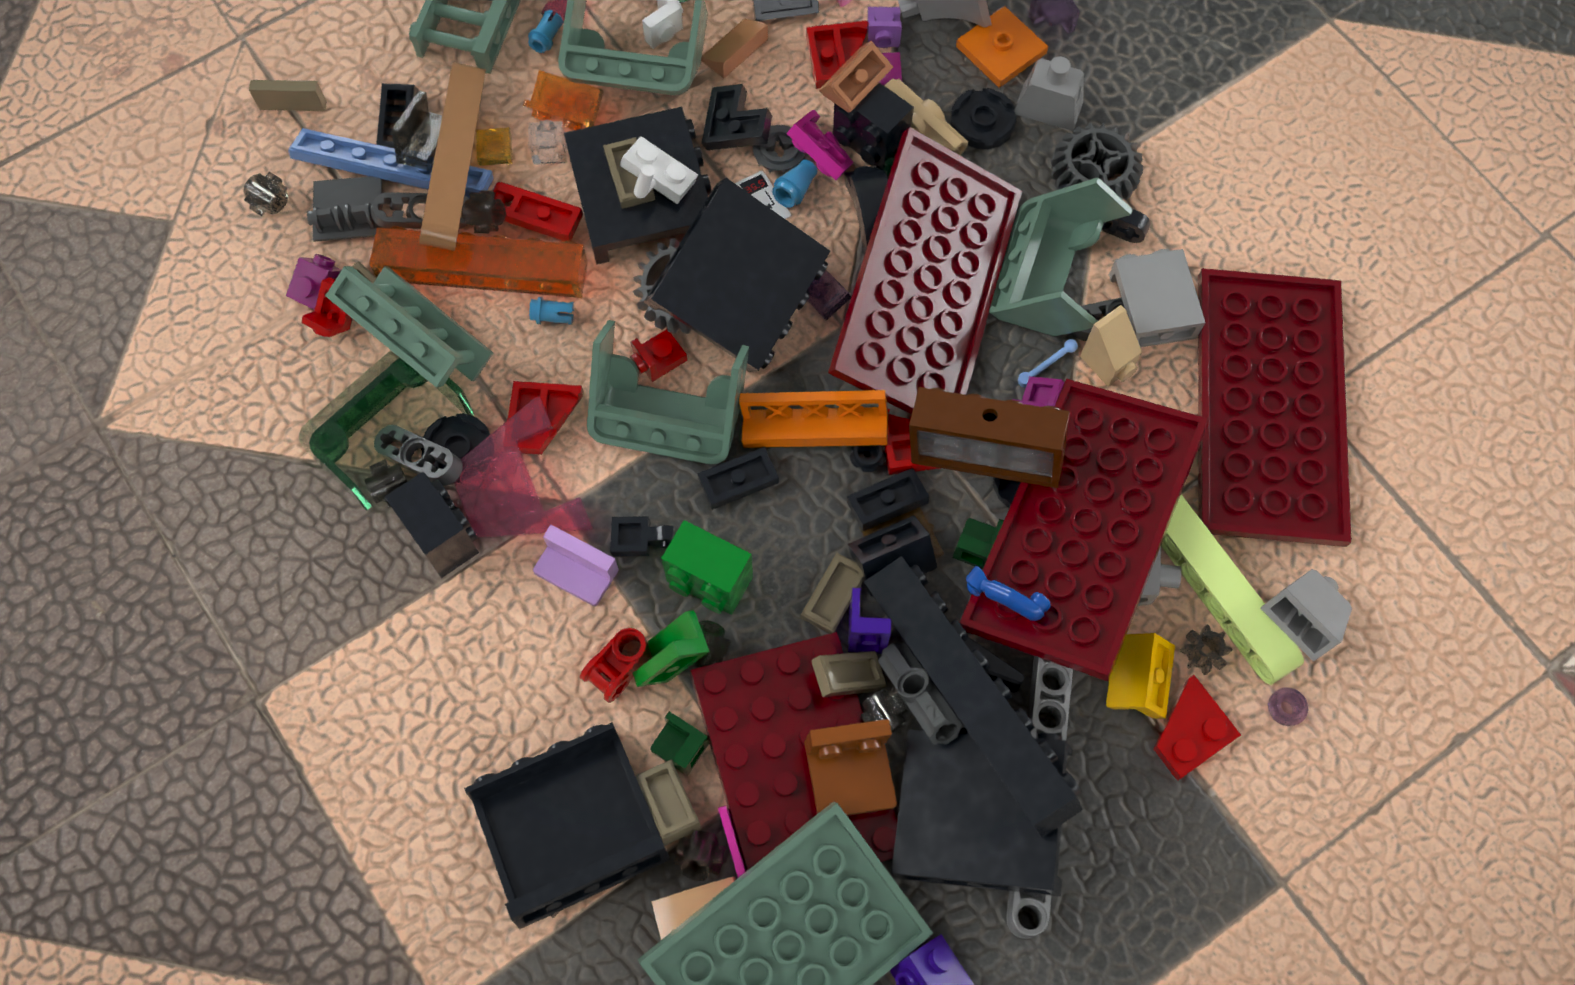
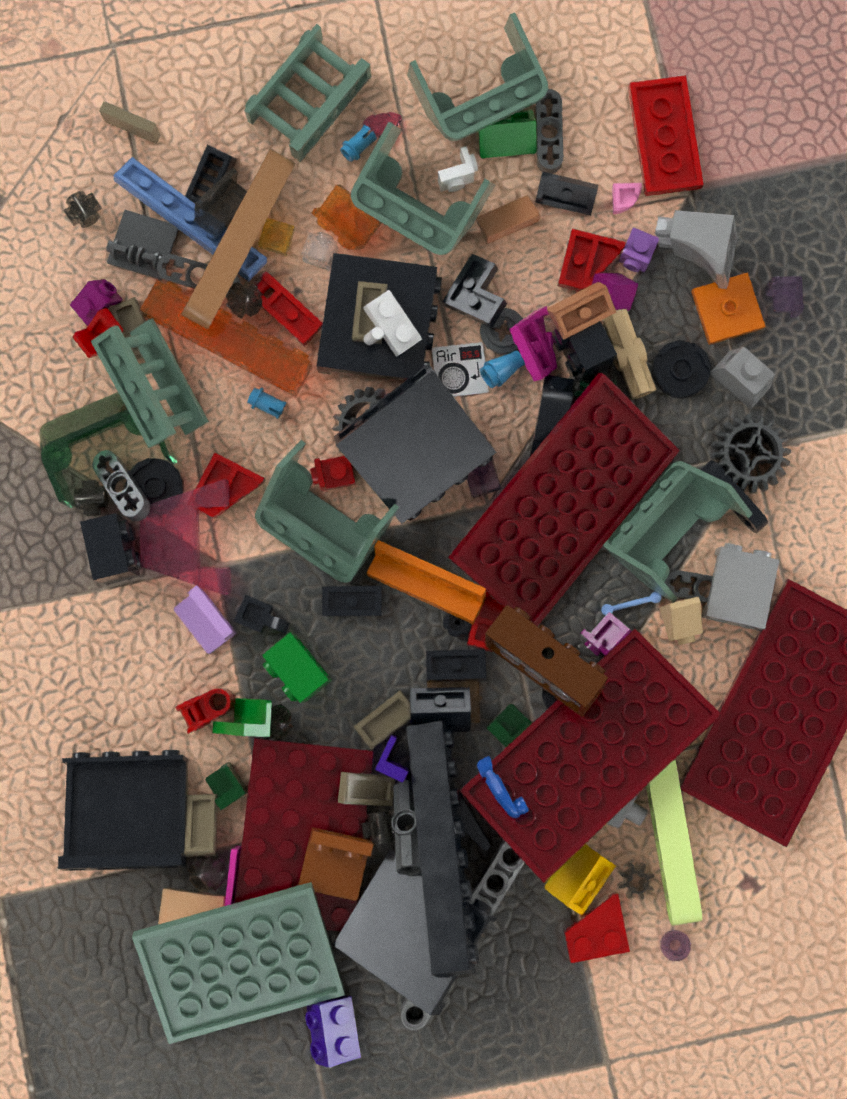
camera: 25 degrees right, 15 degrees up
light grey torso [1260,569,1352,662] -> none

